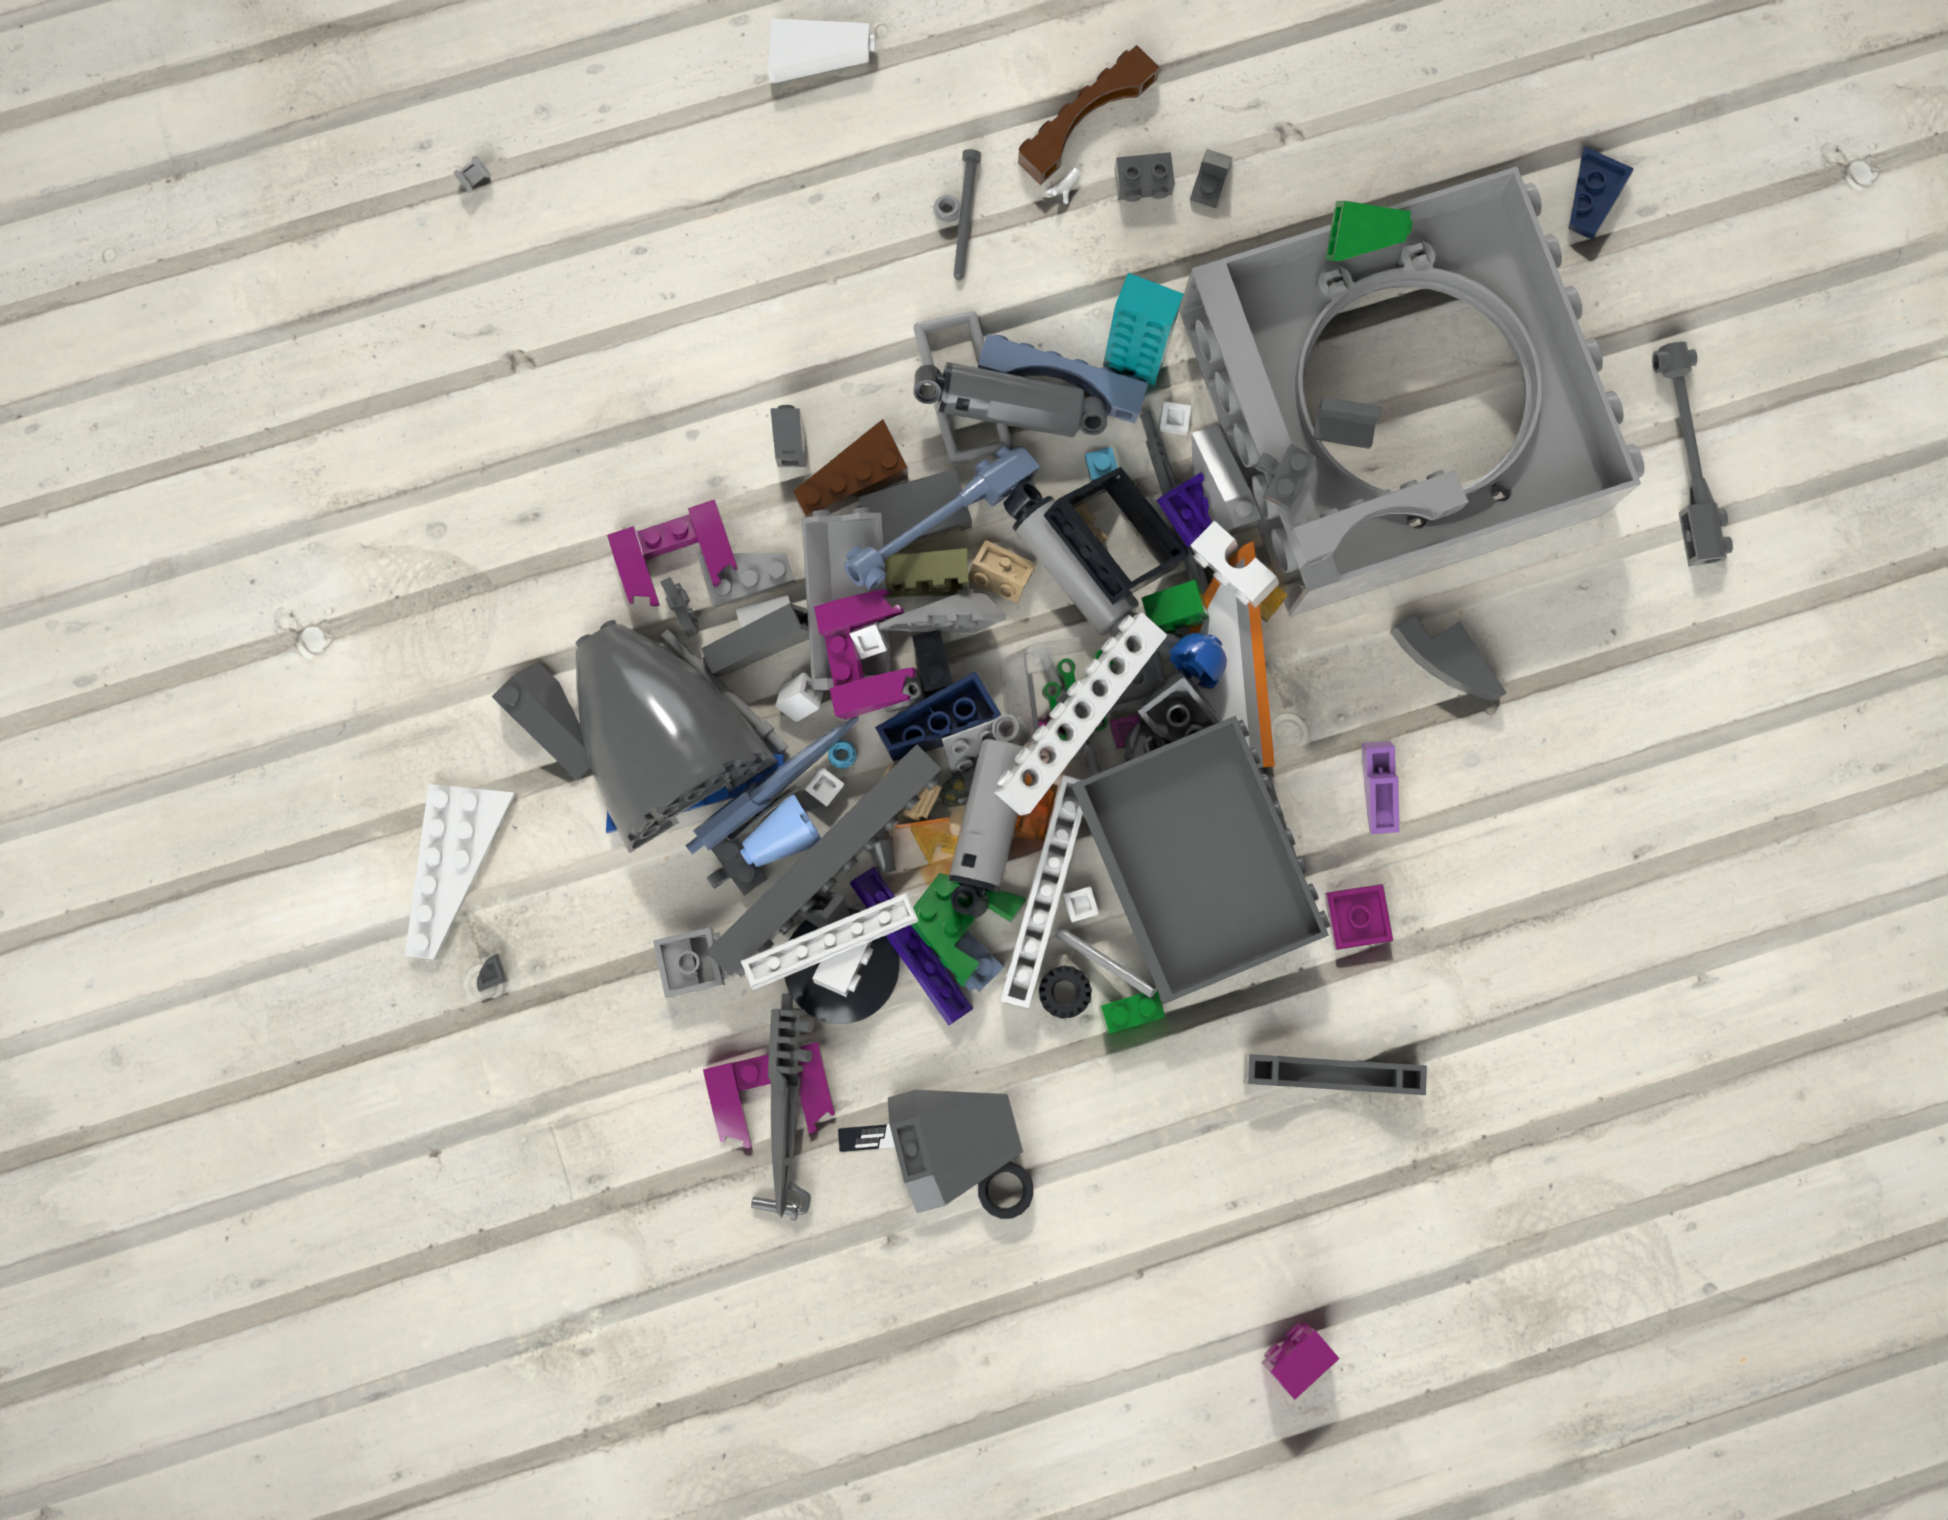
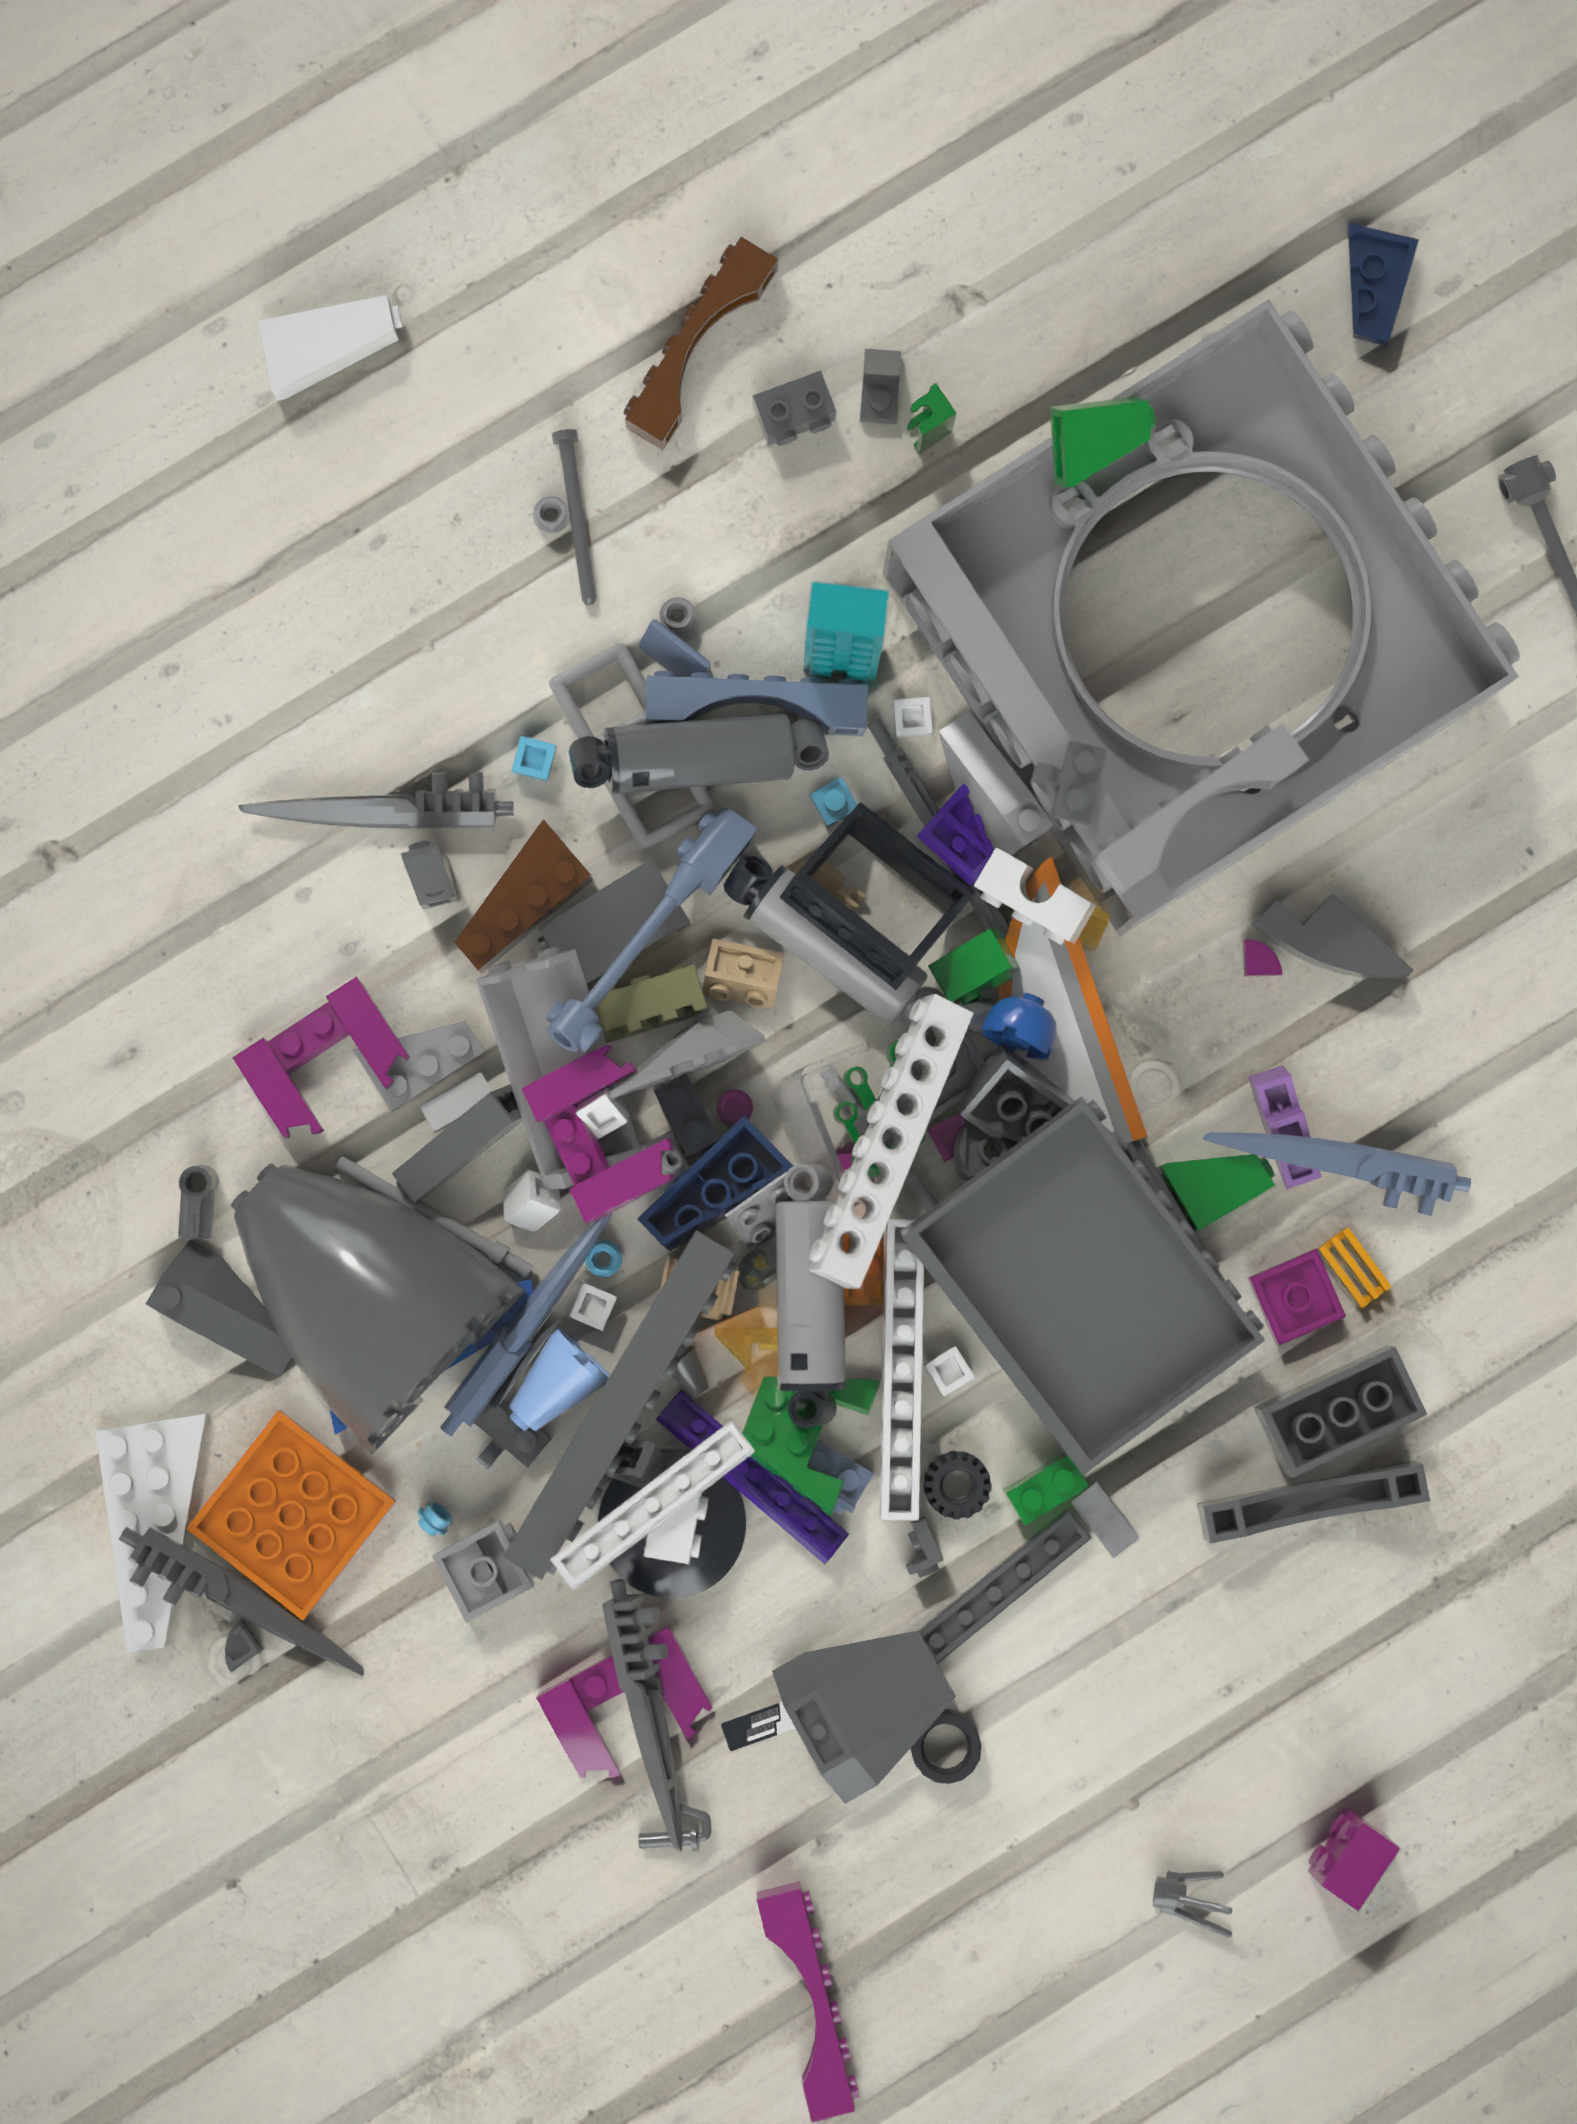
camera: 20 degrees left, 5 degrees up
dark grey plate [660,577,699,638] -> none
white bar [1046,168,1081,204] -> none
light grey bar [1056,927,1157,998] -> none
dark grey panel [1313,397,1382,449] -> none
none -> dark grey piece [118,1527,364,1676]
none -> dark grey piece [178,1165,218,1239]
none -> orange plate [186,1410,397,1620]
none -> piece [238,772,514,828]
none -> medium azure plate [418,1501,453,1536]
none -> medium azure plate [511,736,557,782]
none -> sand blue slope [639,619,711,677]
none -> light grey plate [660,597,696,634]
none -> magenta plate [716,1089,753,1126]
none -> magenta arch [756,1881,860,2123]
none -> dark grey bracket [906,1516,944,1578]
none -> green hinge [907,383,957,454]
none -> dark grey tile [918,1508,1092,1663]
none -> flat silver sticker [1071,1482,1139,1558]
none -> dark grey plant [1152,1871,1233,1938]
none -> green slope [1157,1154,1275,1231]
none -> sand blue piece [1203,1132,1471,1216]
none -> magenta tile [1243,939,1283,977]
none -> dark grey brick [1254,1345,1428,1478]
none -> light orange tile [1317,1227,1392,1308]

